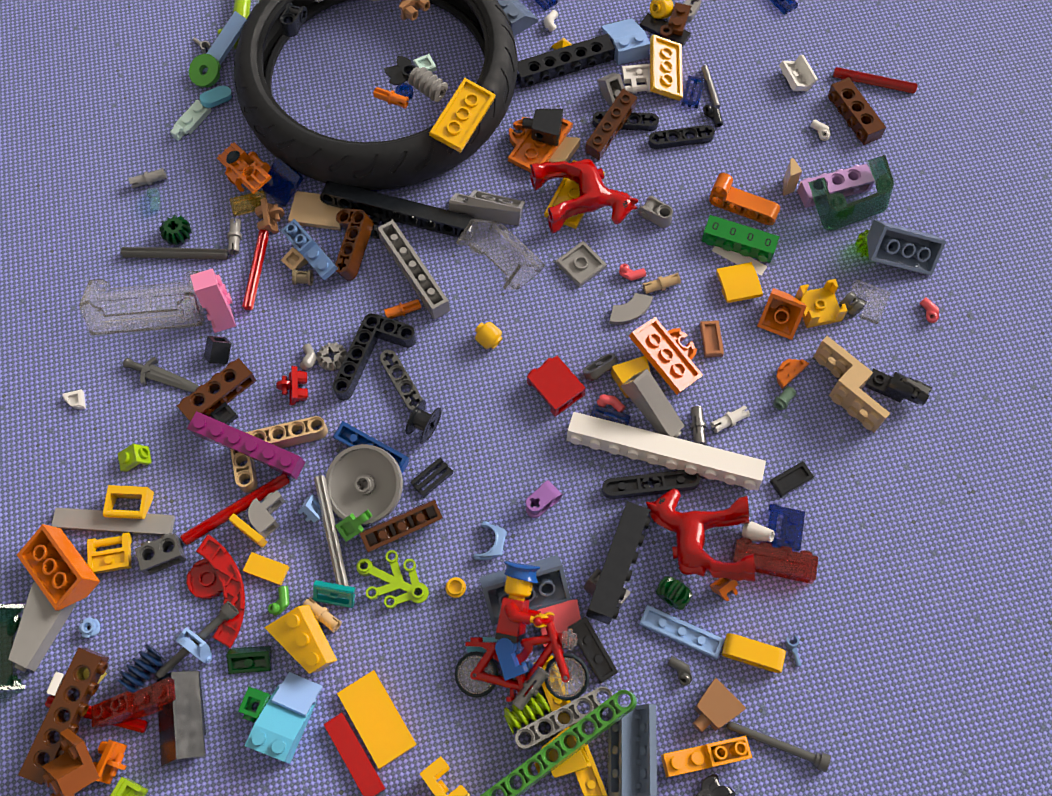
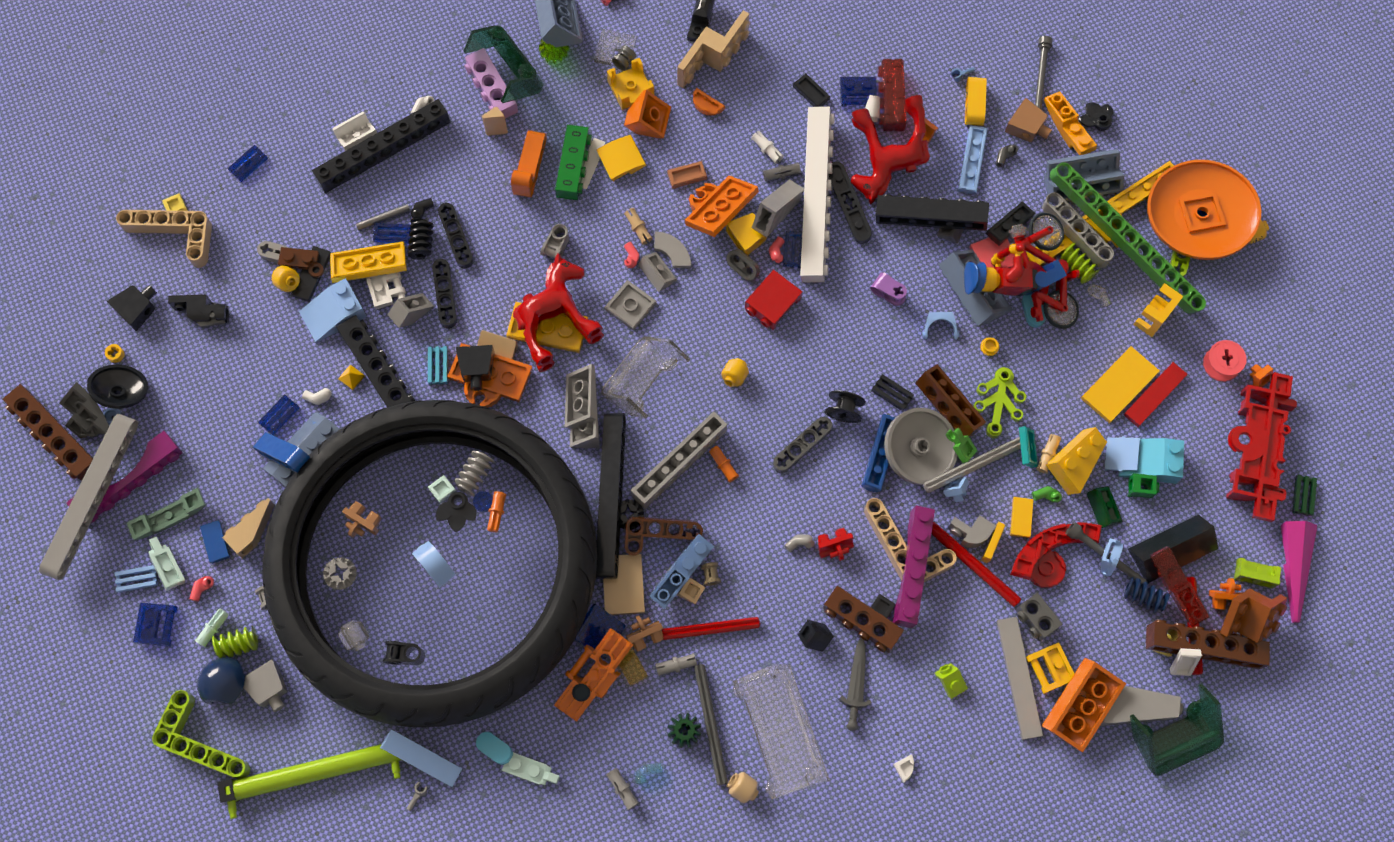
camera: 105 degrees left, 5 degrees up
light blue plate [79,617,100,638] -> none
yellow tile [103,485,154,519] -> none
bright green tile [189,54,221,88] -> none
bright pink wedge [190,268,236,333] -> none
light grey gear [317,342,347,371] -> none
black beam [333,313,416,401] -> none
yellow tile [429,78,496,153] -> none
flat silver pin [512,666,549,710] -> none
reddish brown brick [585,89,638,161] -> none
dark green gear [656,576,693,610] -> none
sand green pin [773,386,796,410] -> none
reddish brown brick [827,77,886,145] -> none
red axle [833,67,918,94] -> none
none -> black brick [312,99,451,194]
none -> black piece [408,218,434,260]
none -> light blue brick [412,541,456,588]
none -> medium azure tile [428,346,448,385]
none -> light grey slope [638,252,677,292]
none -> tan head [727,772,759,803]
none -> clear arm [1087,284,1112,308]

